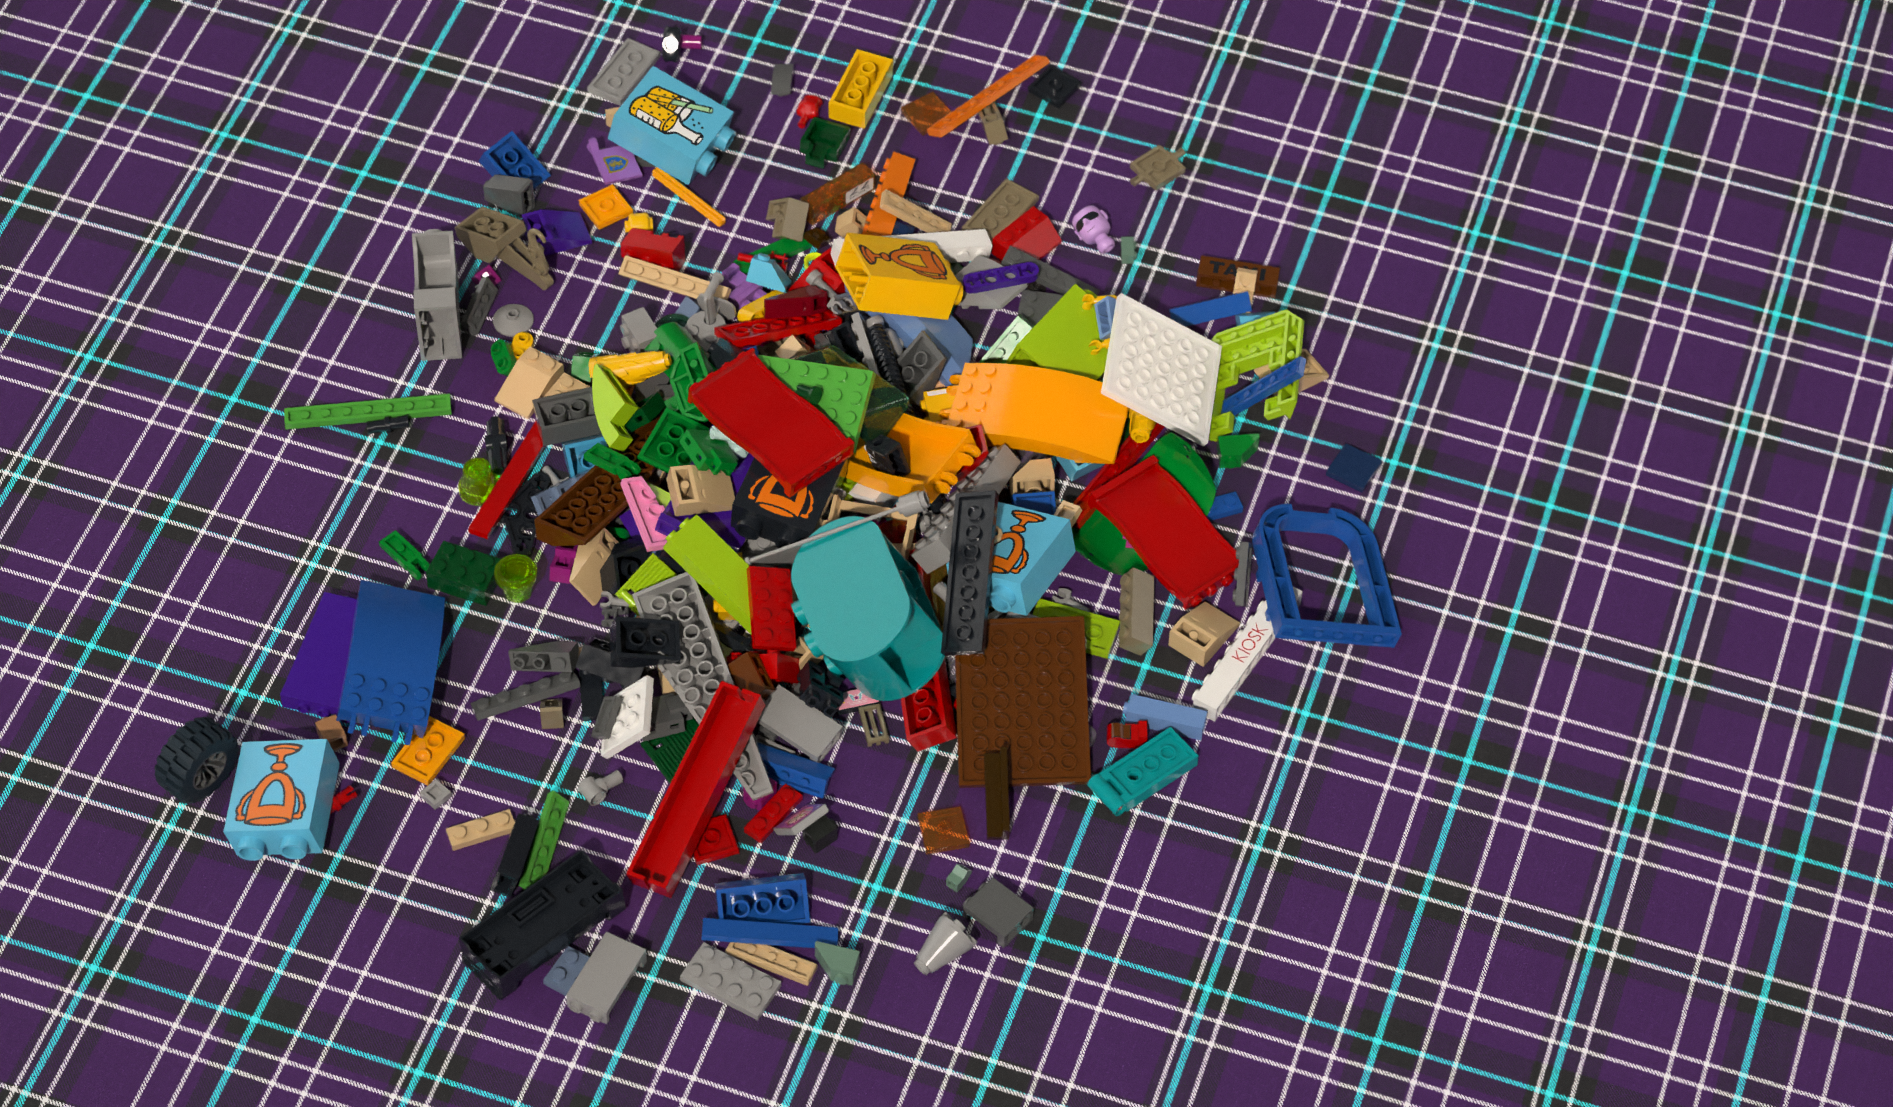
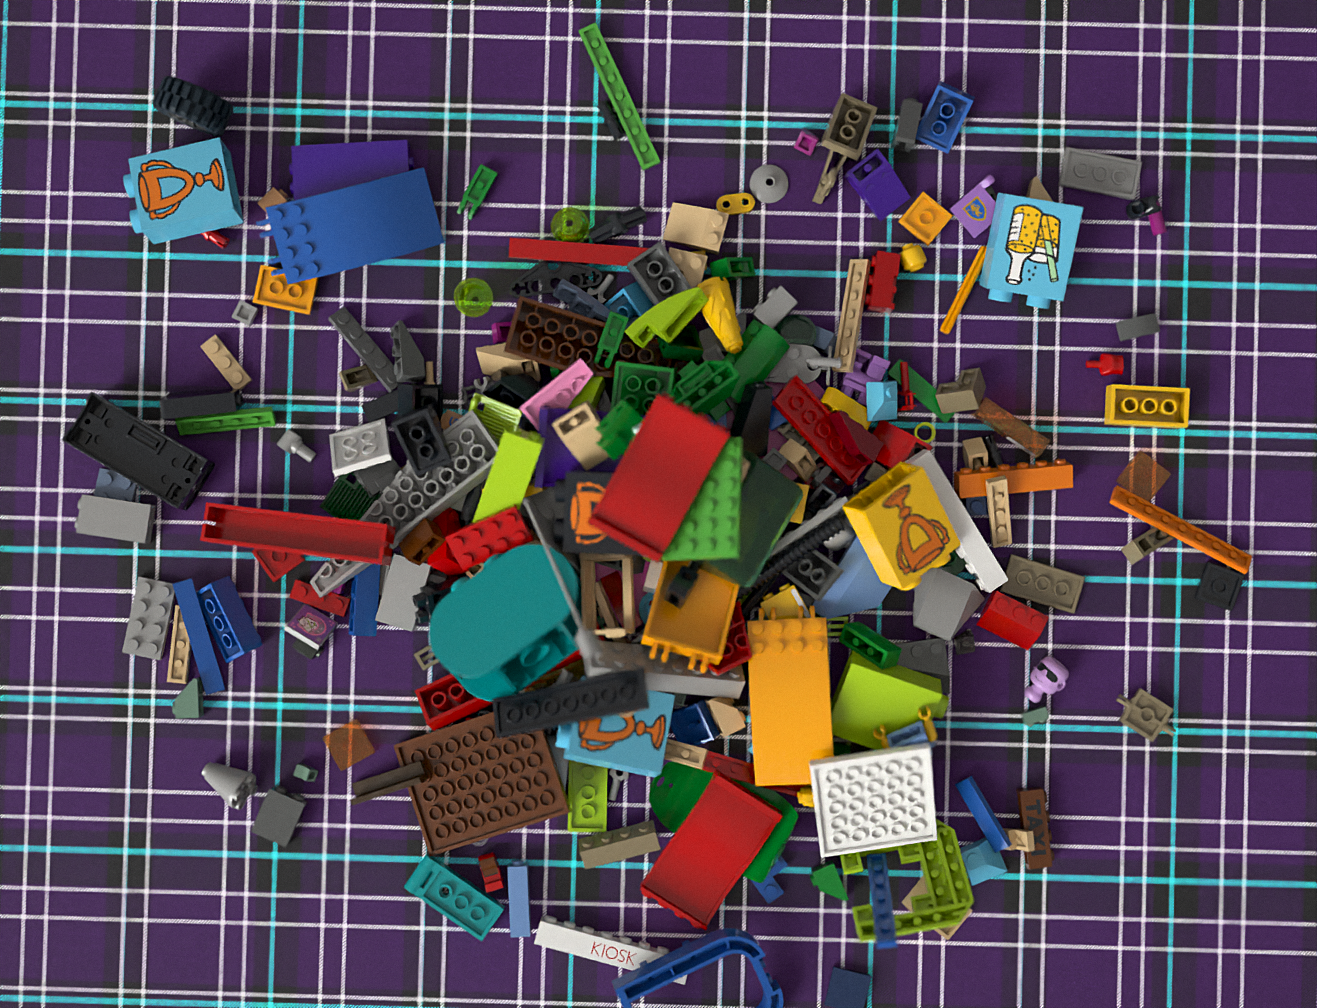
camera: 80 degrees right, 35 degrees up
light grey brick [412,229,462,361] -> none
dark green brick [426,541,504,606] -> none
dark grey plate [460,277,498,336] -> none
green plate [491,340,517,376] -> none
dark grey tile [591,696,623,740] -> none
dark green piece [795,385,822,405] -> none
dark green piece [800,117,850,169] -> none
dark brown plate [803,227,831,249] -> none
light grey bar [806,269,856,314] -> none
dark purple beam [962,262,1039,294] -> none
dark grey plate [1001,246,1100,296] -> none
tan slope [1168,602,1240,667] -> none
dark grey plate [1233,542,1253,608] -> none

